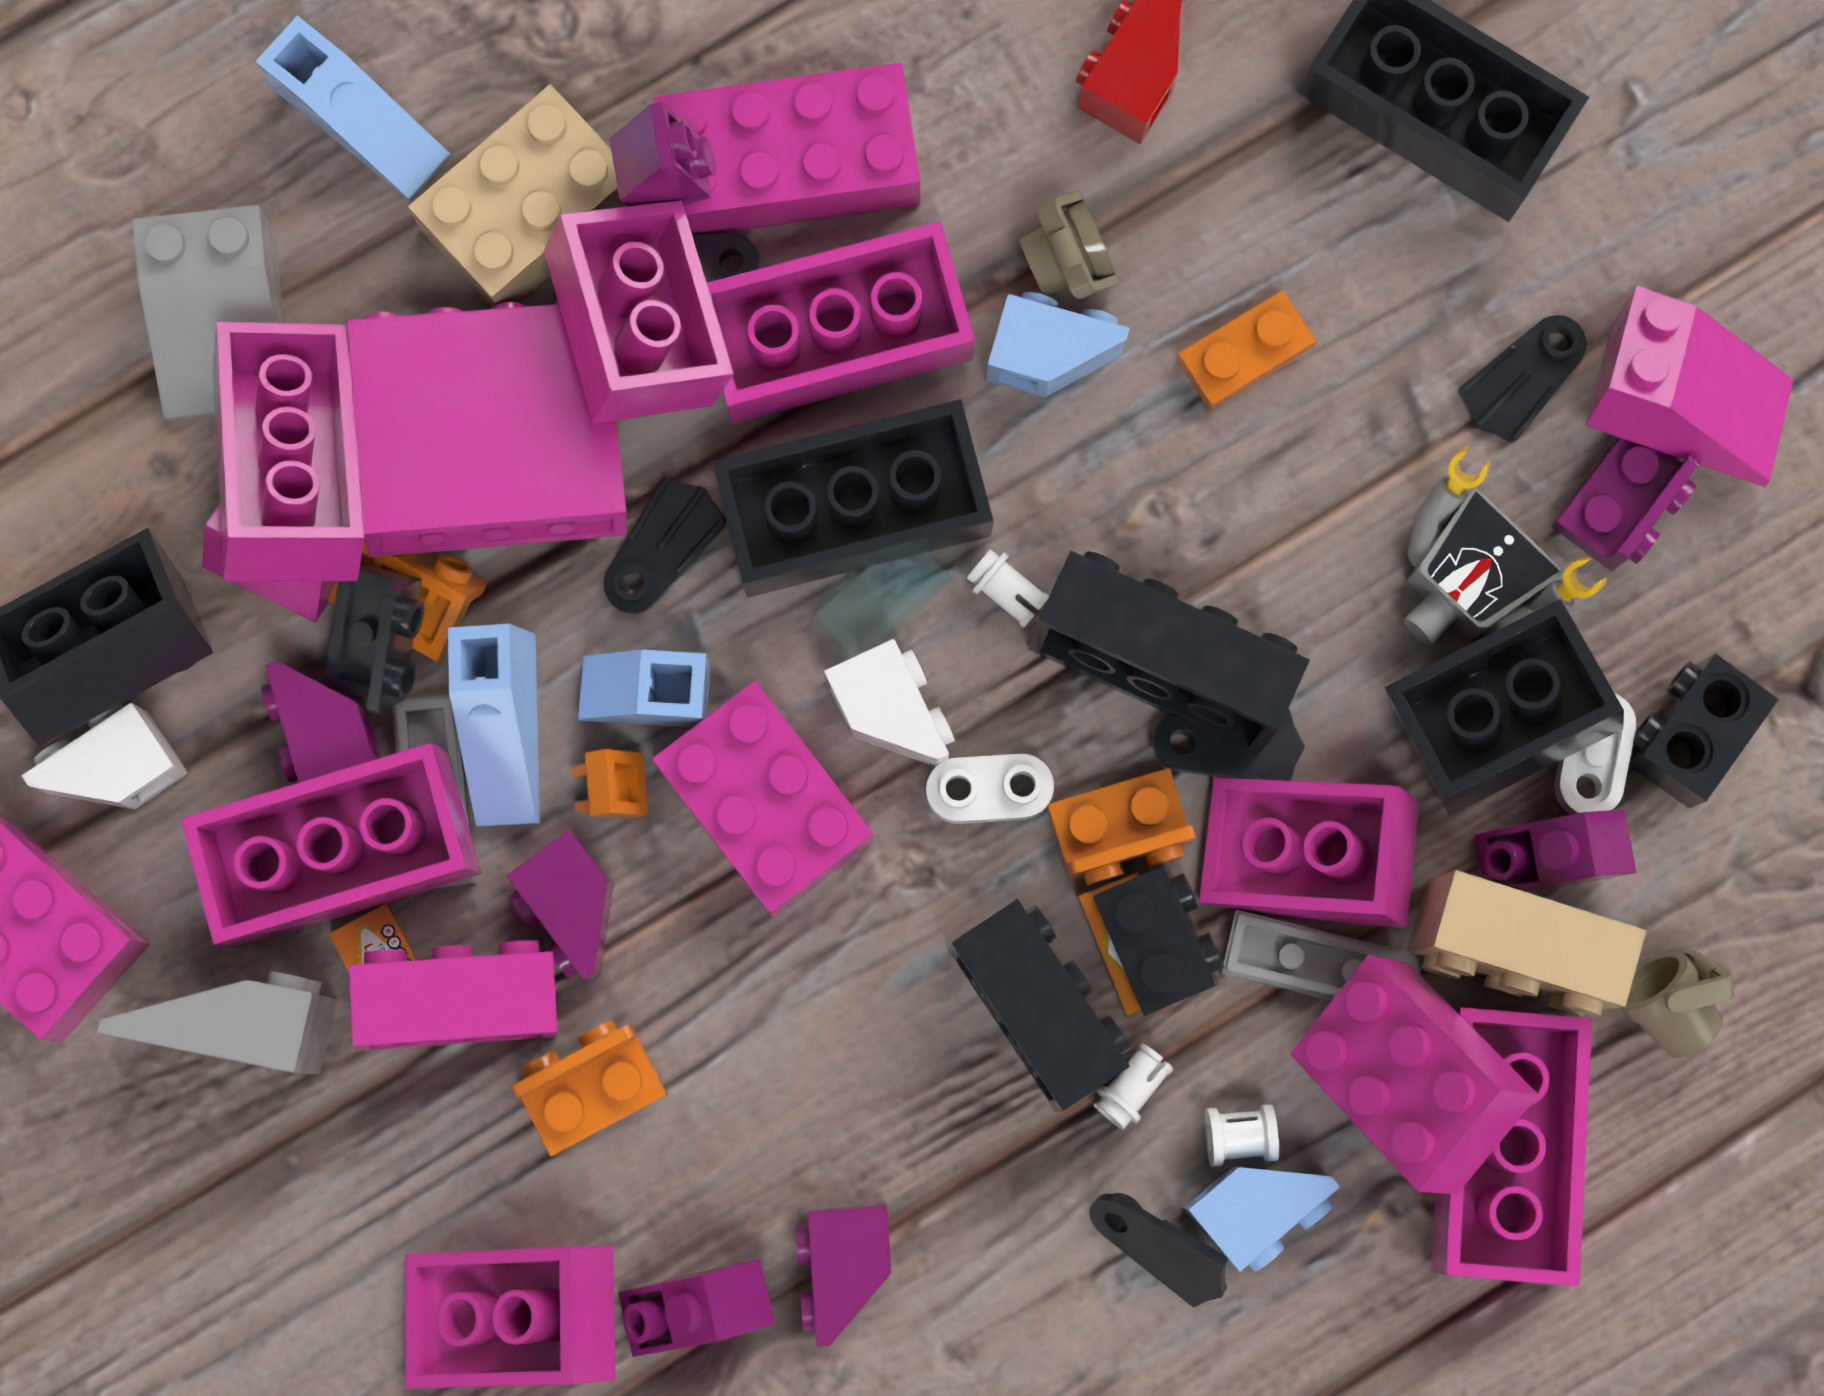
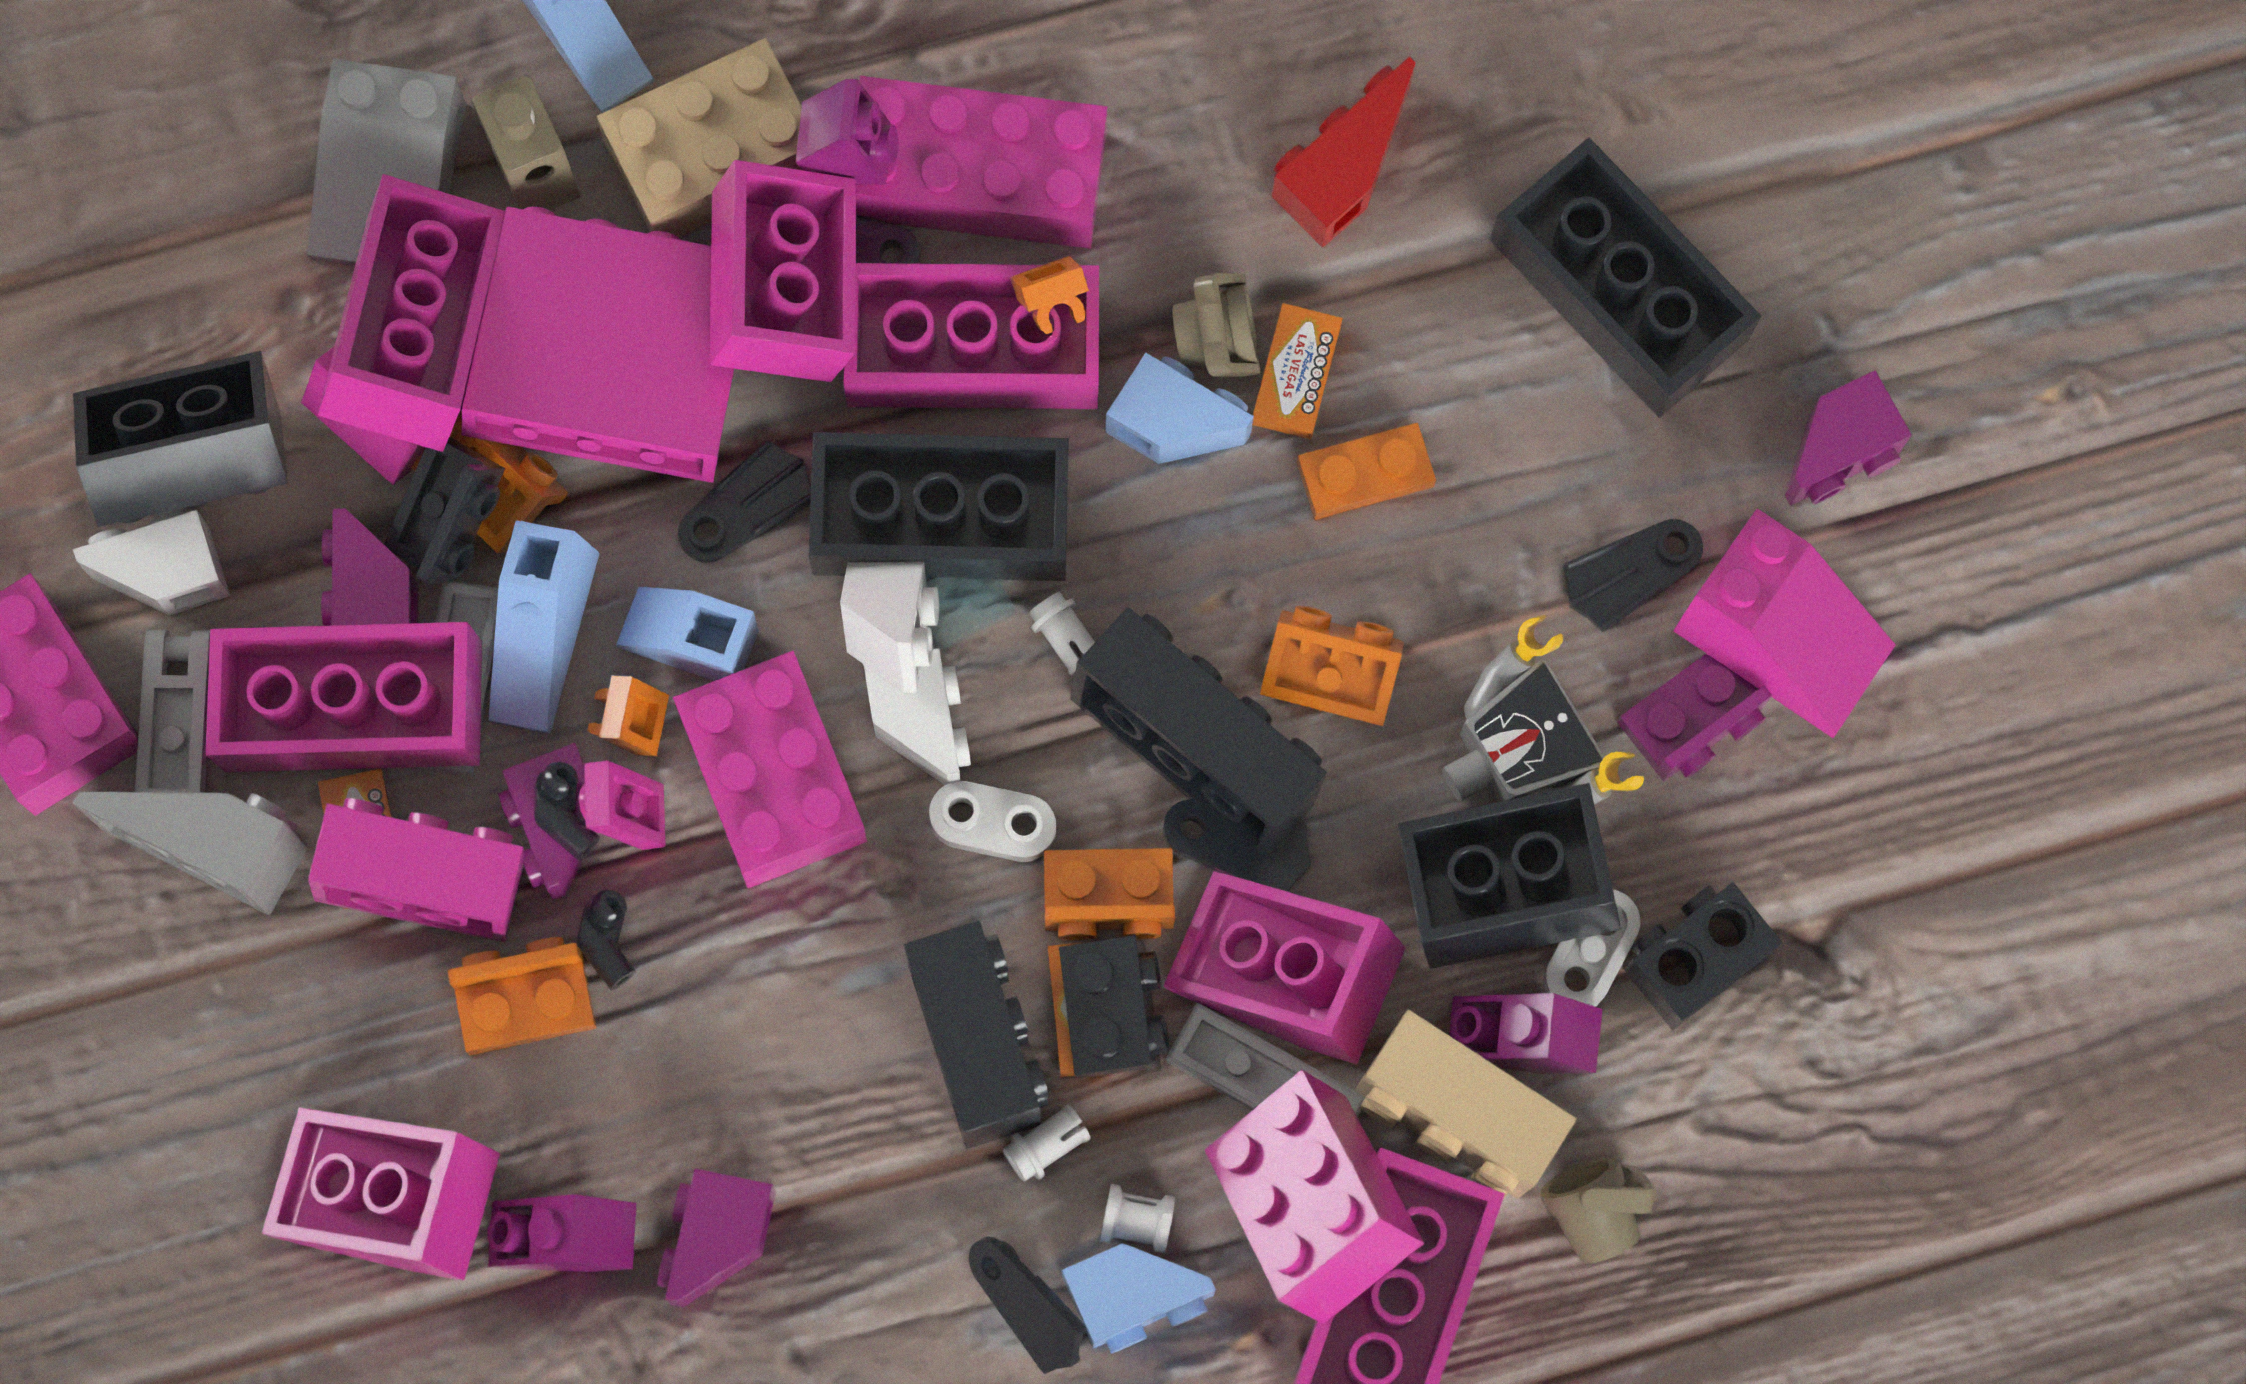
camera: 15 degrees right, 5 degrees down
none -> light grey plate [135,630,210,793]
none -> dark tan torso [471,75,581,210]
none -> black arm [534,761,600,861]
none -> black arm [576,890,636,991]
none -> dark pink plate [579,761,666,850]
none -> white slope [840,561,939,693]
none -> orange tile [1010,256,1089,334]
none -> tile [1252,303,1343,440]
none -> orange bracket [1259,605,1404,726]
none -> magenta slope [1785,370,1912,506]

